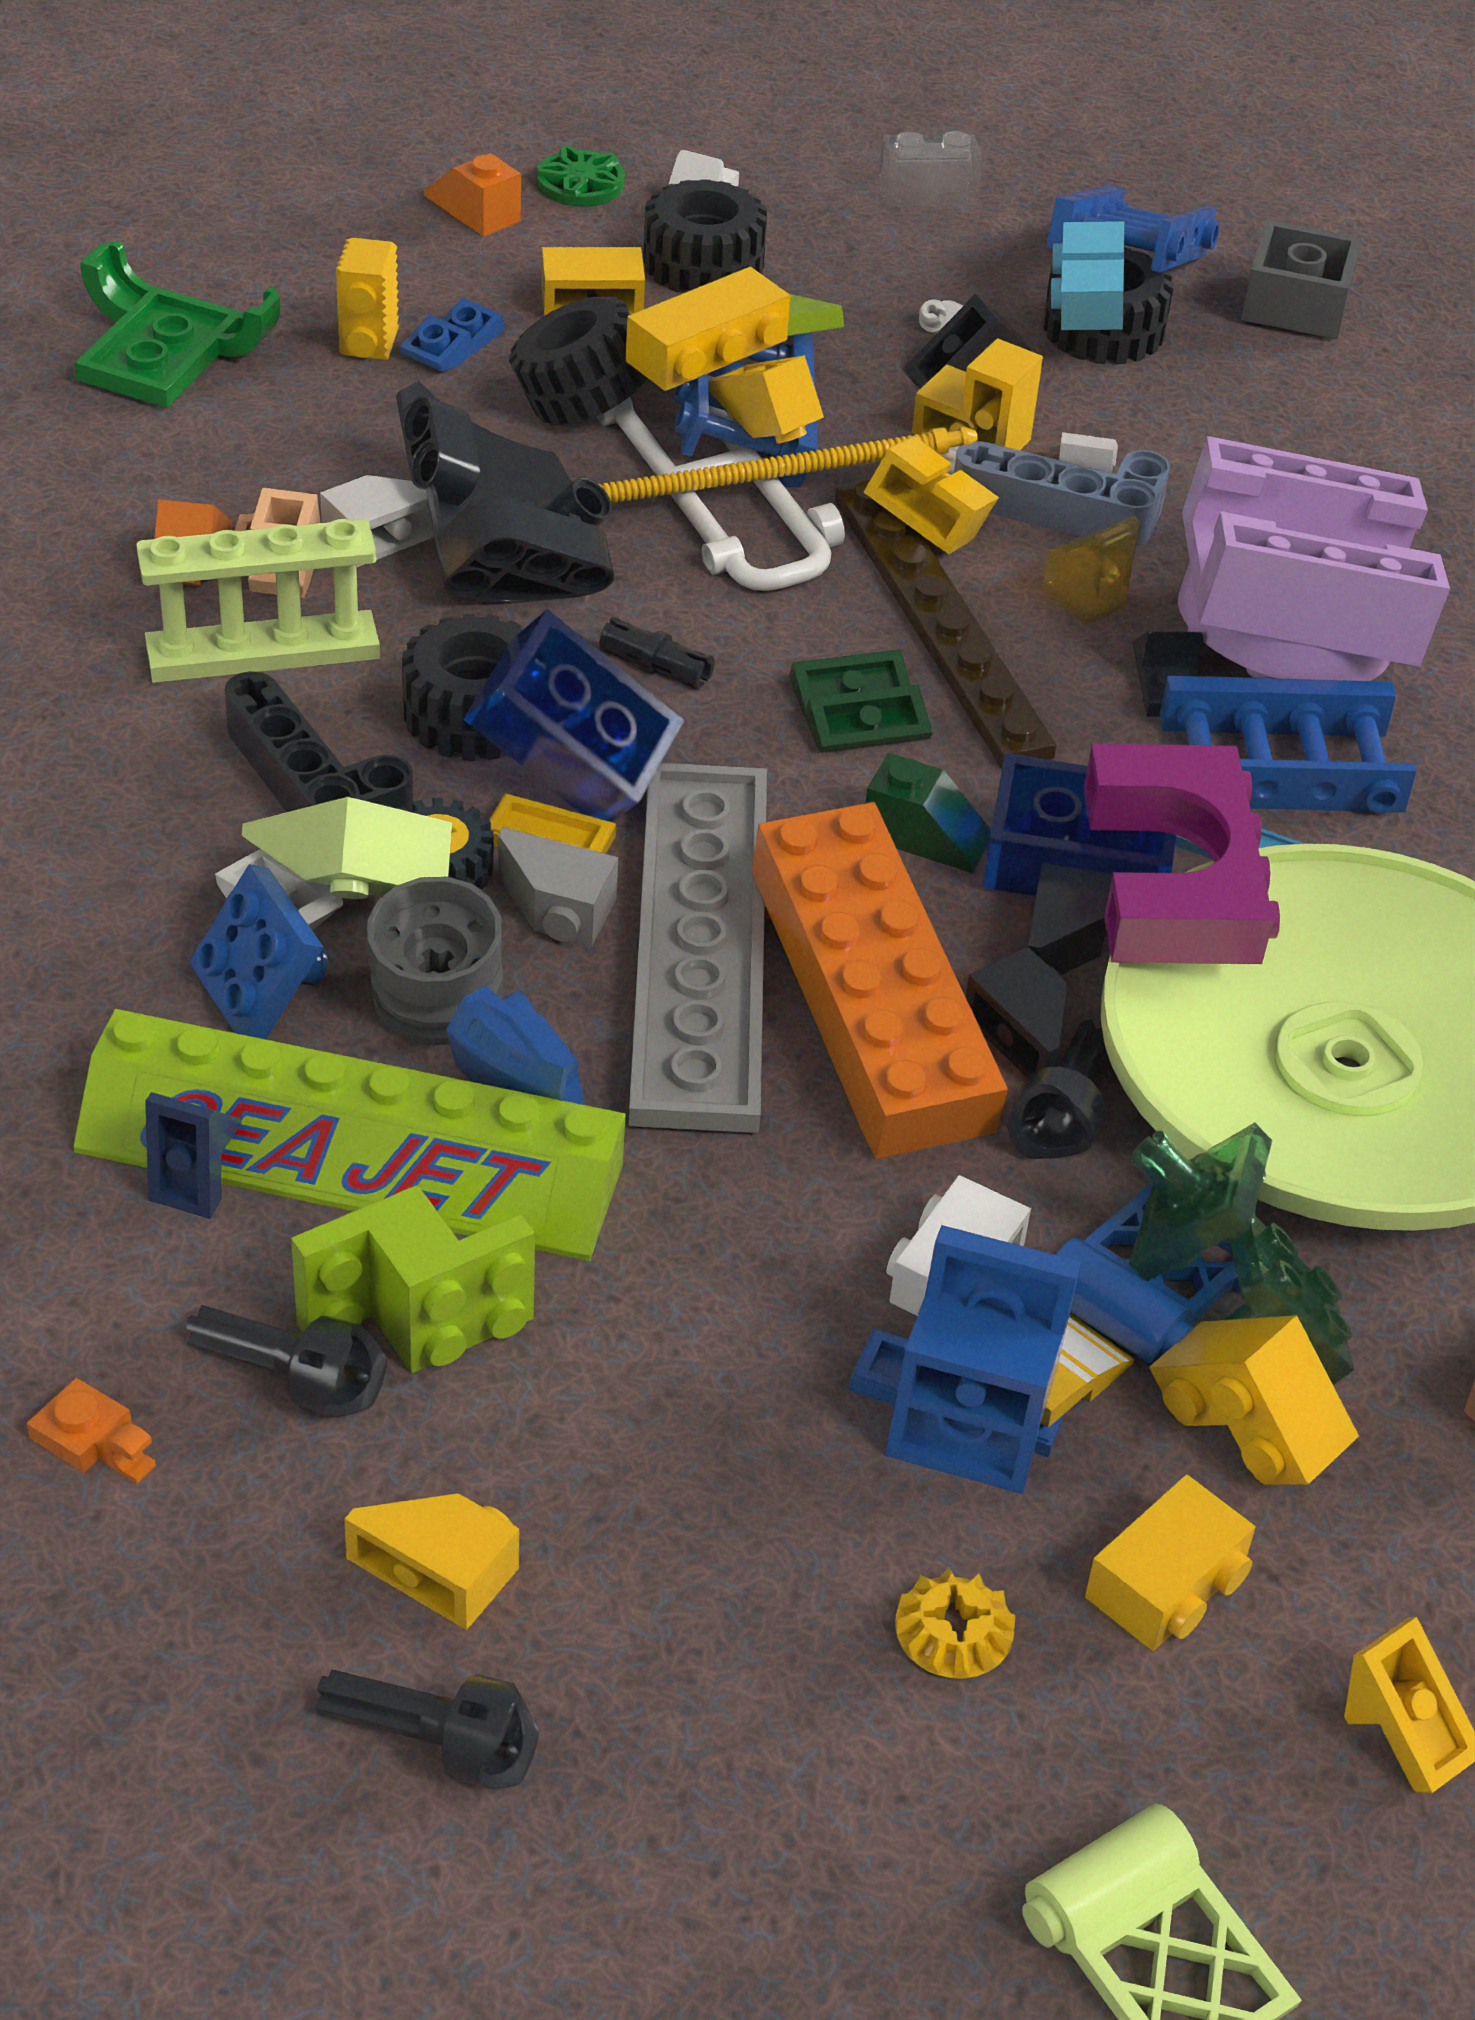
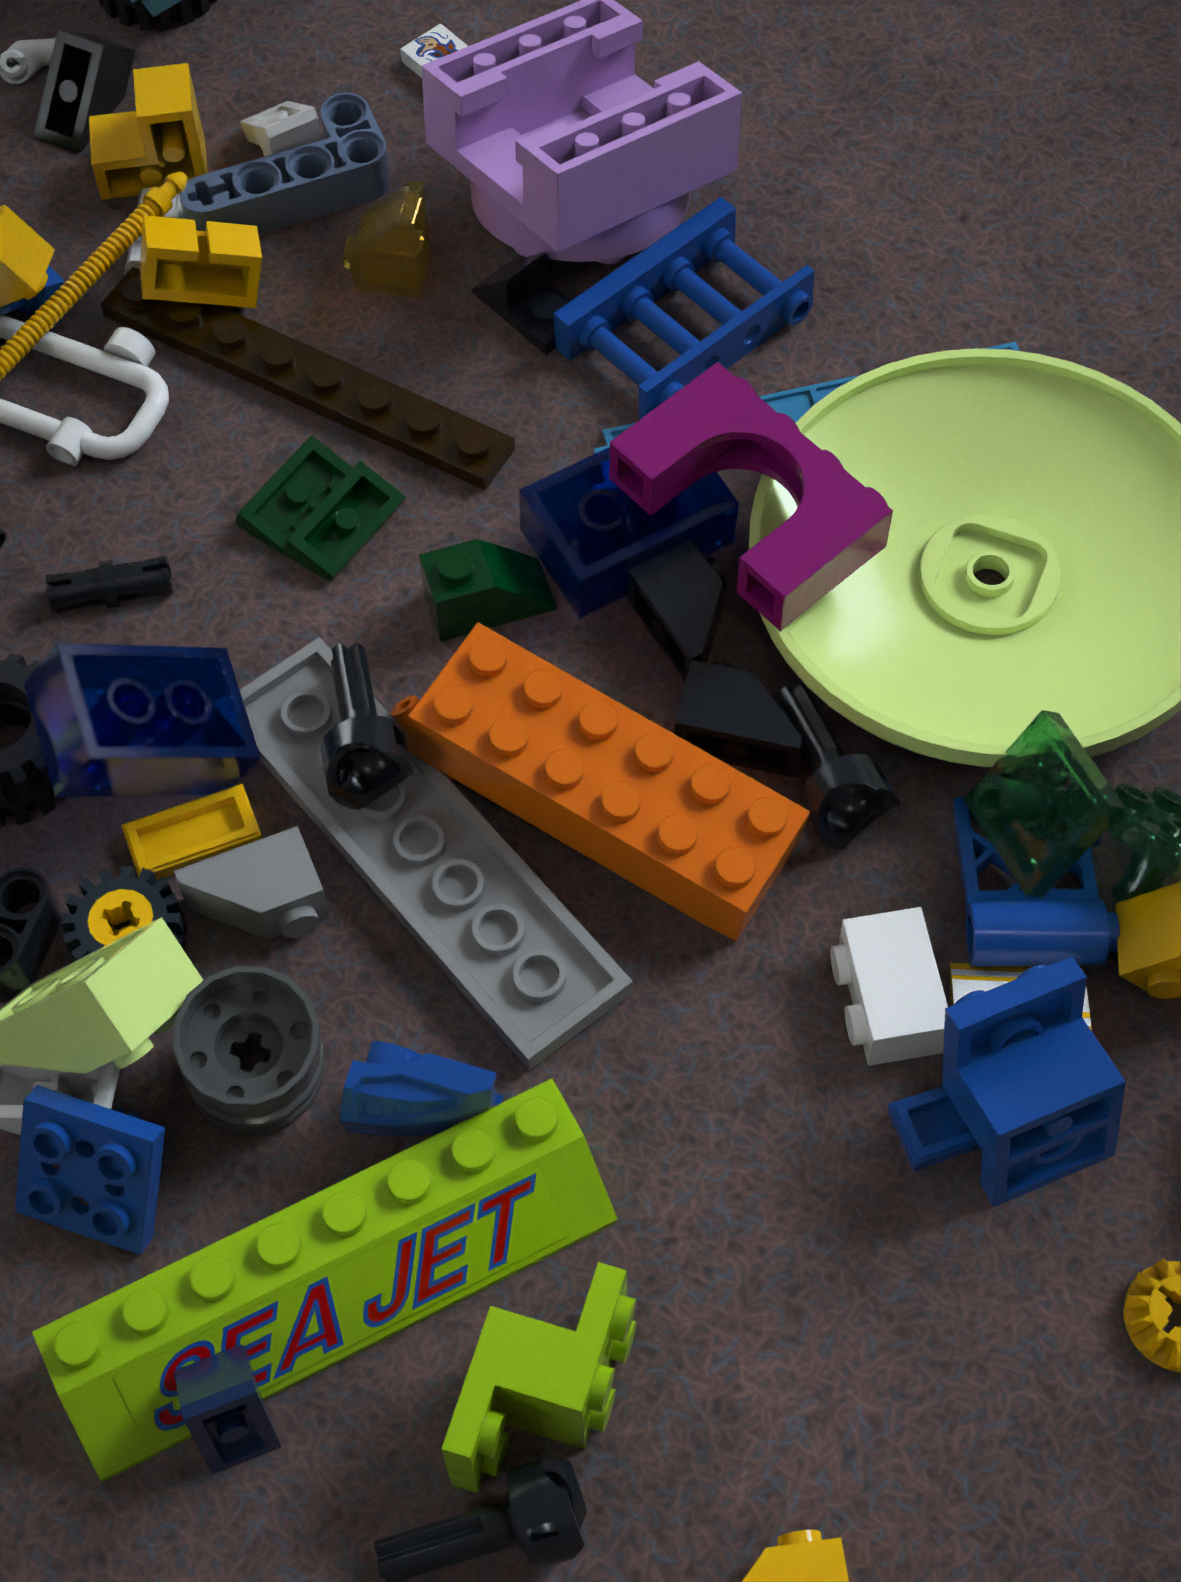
camera: 35 degrees left, 15 degrees up
none -> black piece [321,642,413,810]

